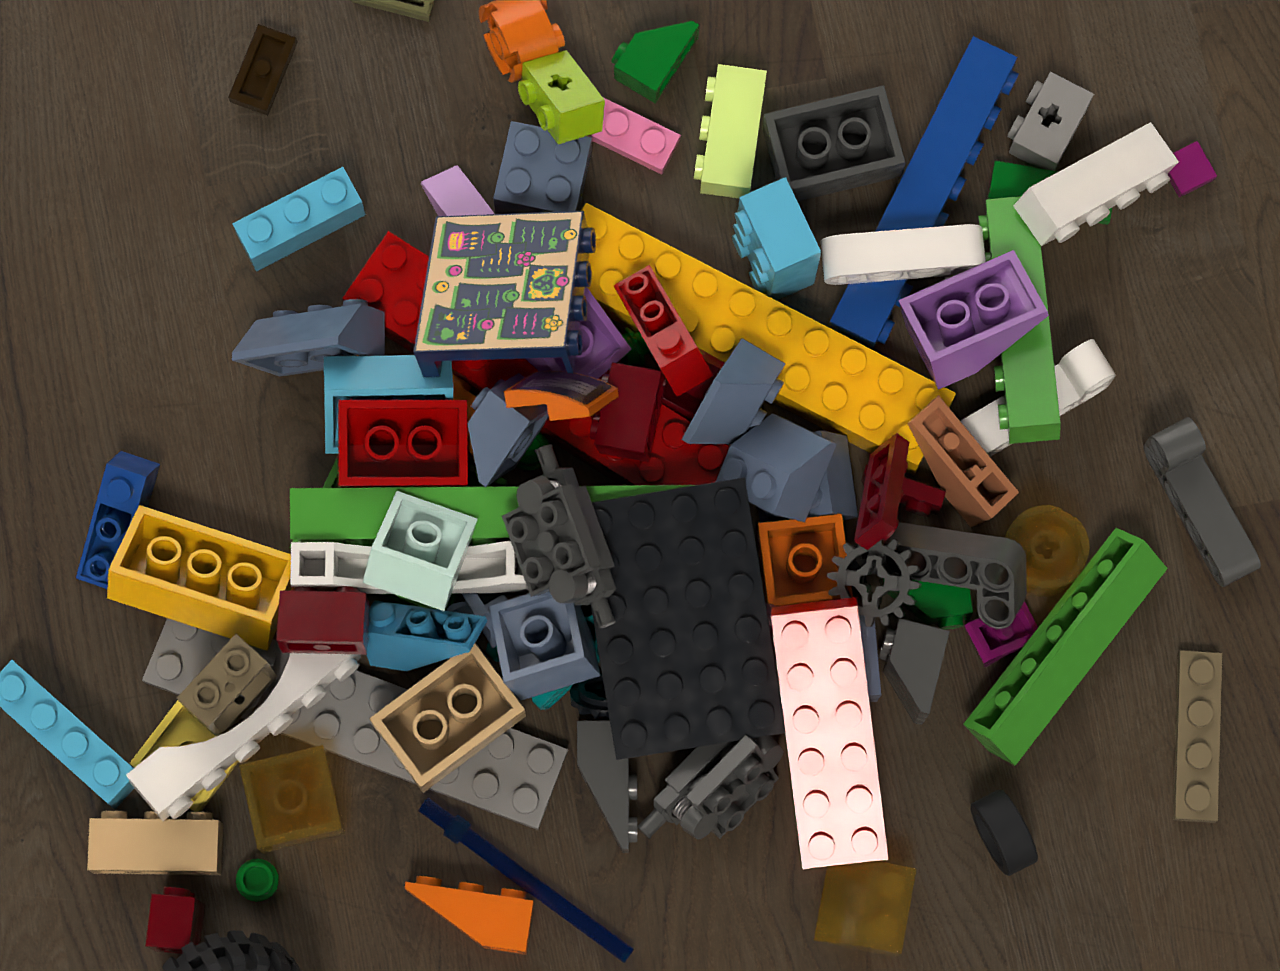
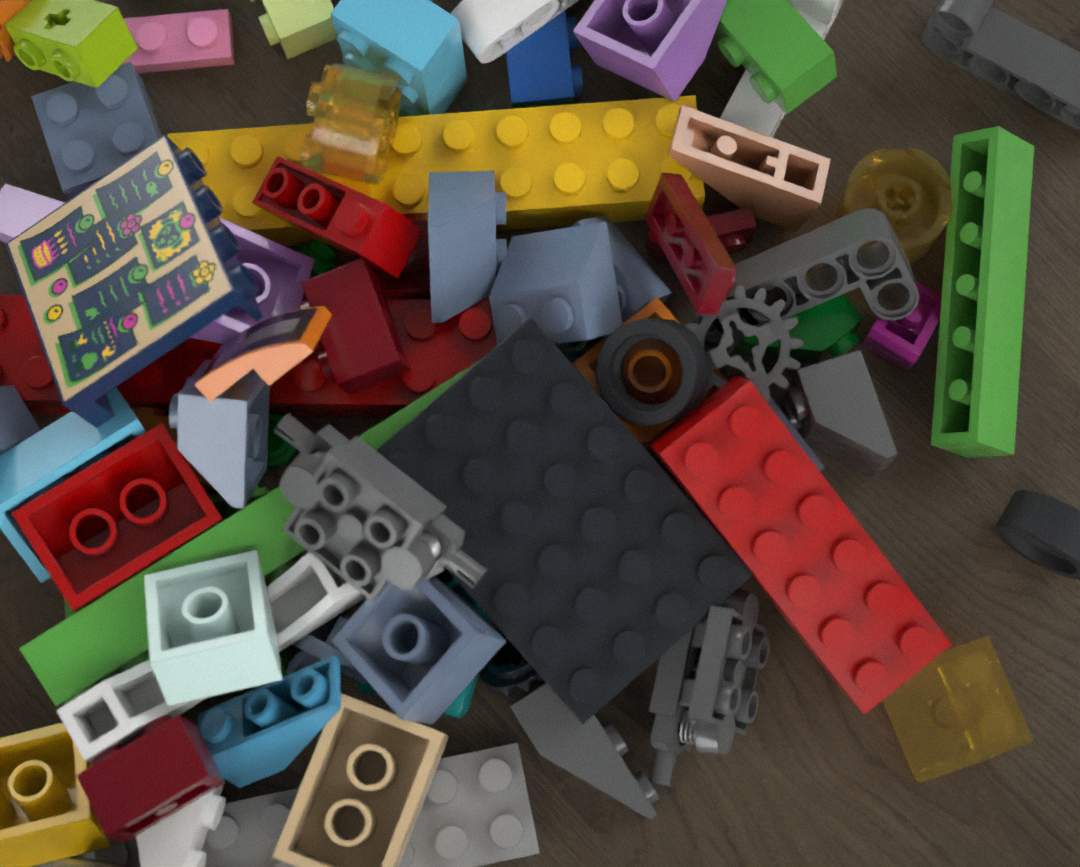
camera: 25 degrees left, 0 degrees up
none -> clear yellow brick [300,63,402,186]
none -> black tyre [596,318,709,426]

